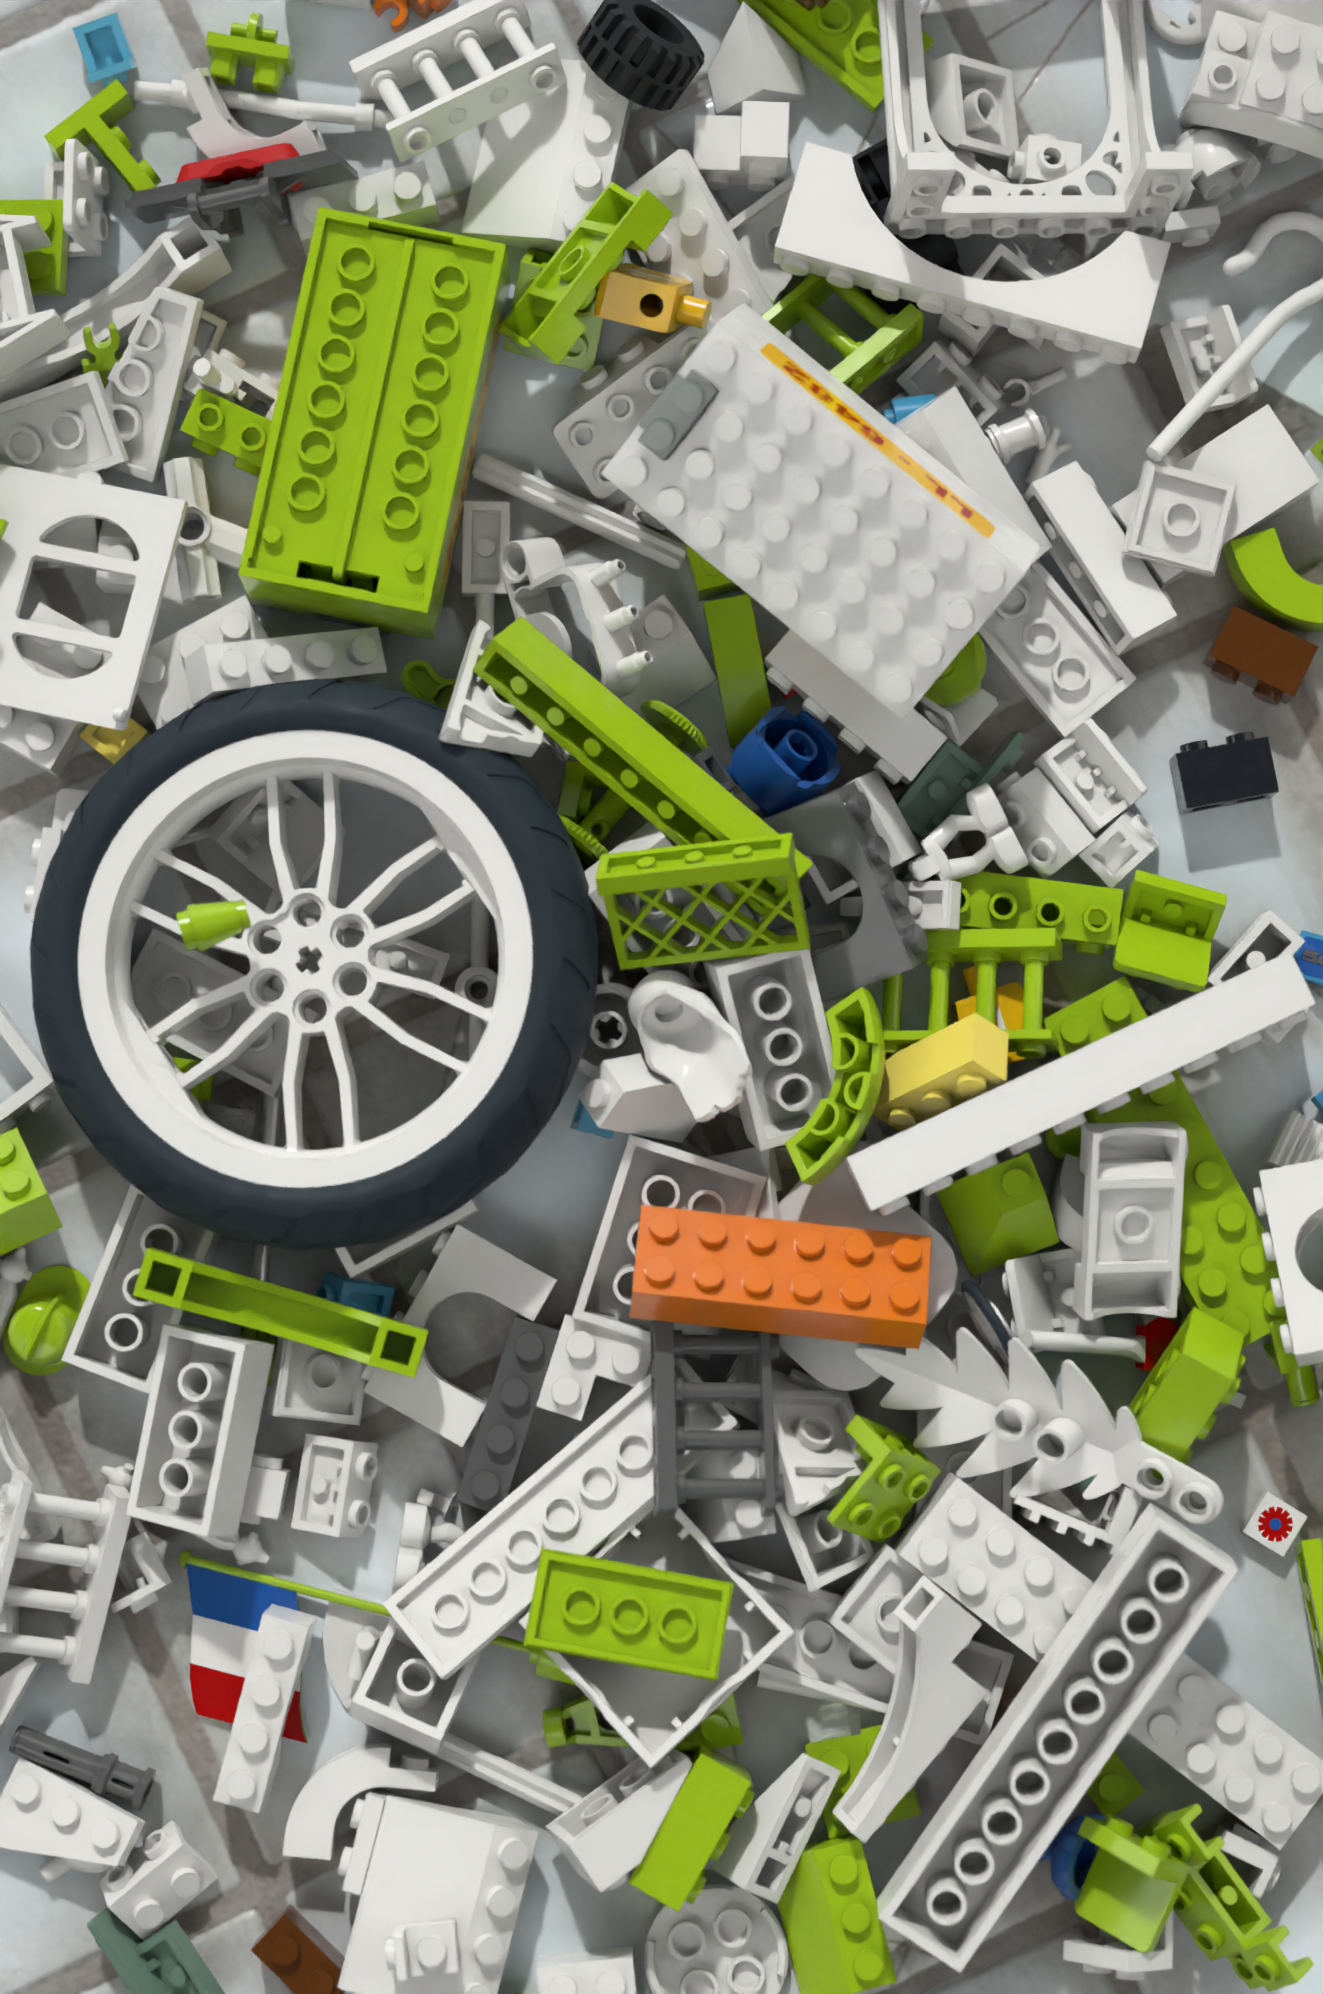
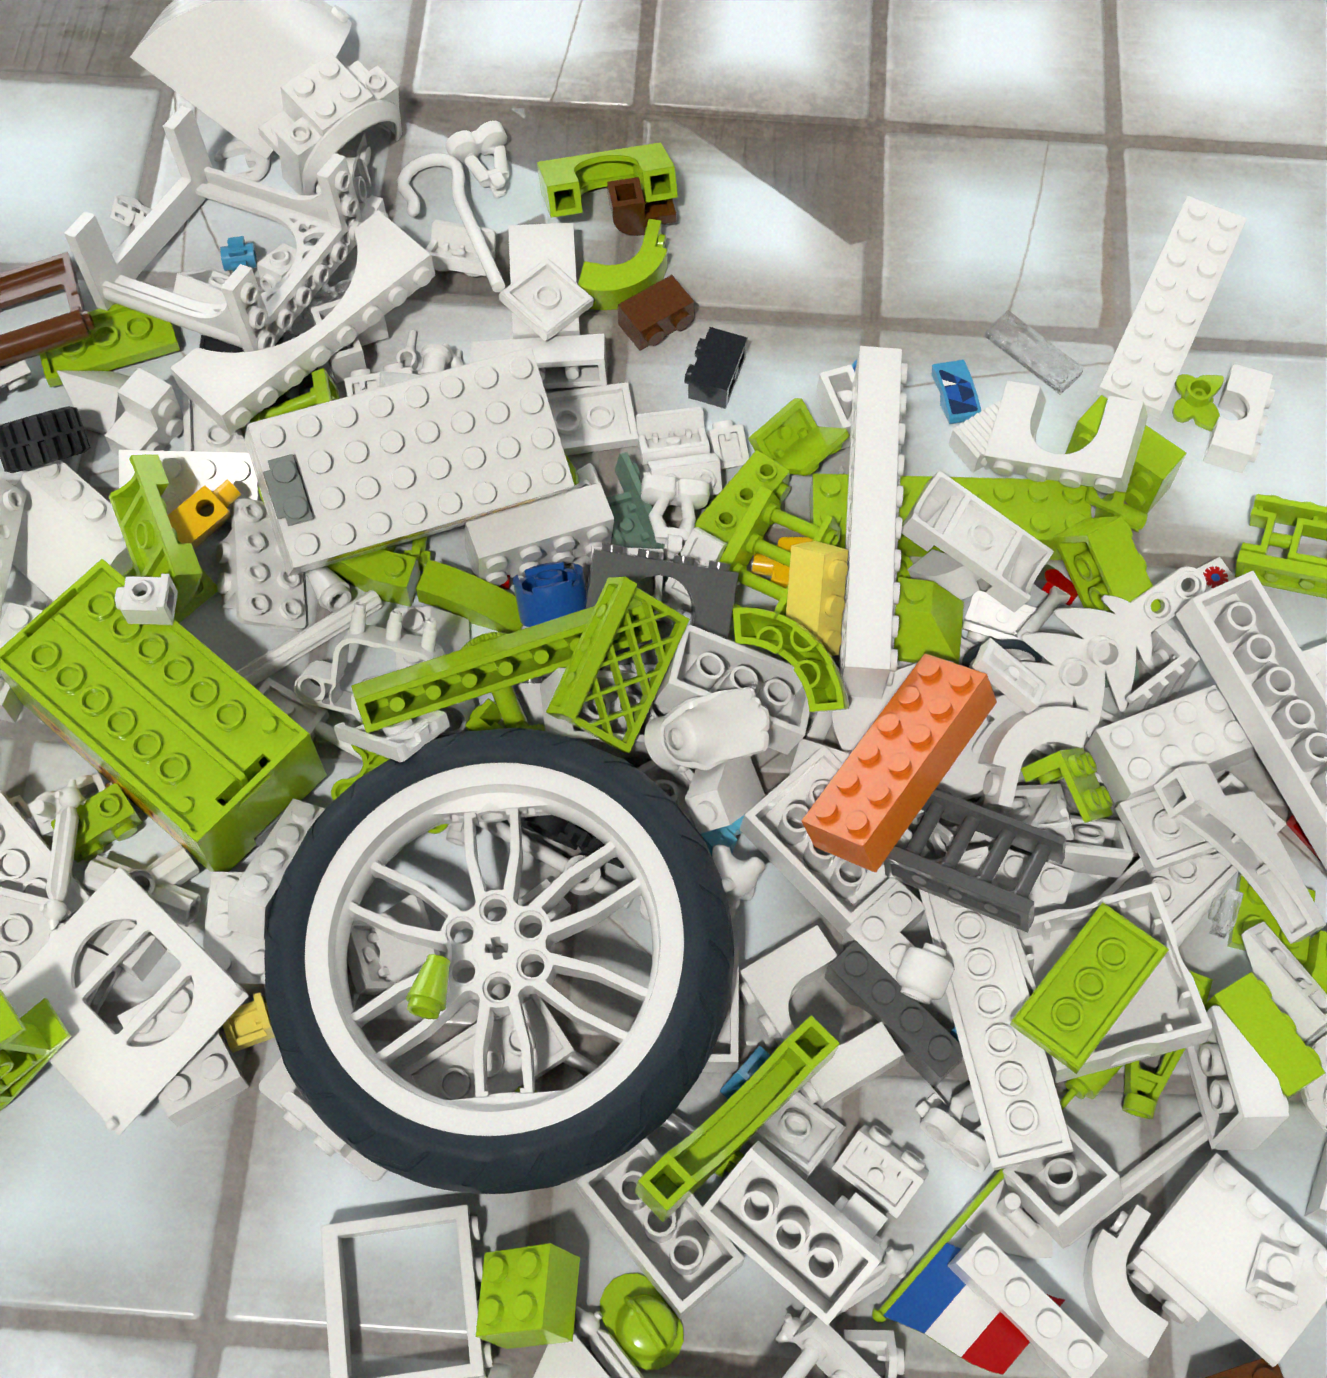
camera: 60 degrees left, 20 degrees down
none -> white wheel [39,779,86,930]
none -> white brick [115,574,178,625]
none -> dark azure gear [220,236,257,272]
none -> white animal [712,844,765,919]
none -> white head [896,942,954,1004]
none -> white plate [972,638,1046,713]
none -> white arch [978,706,1090,808]

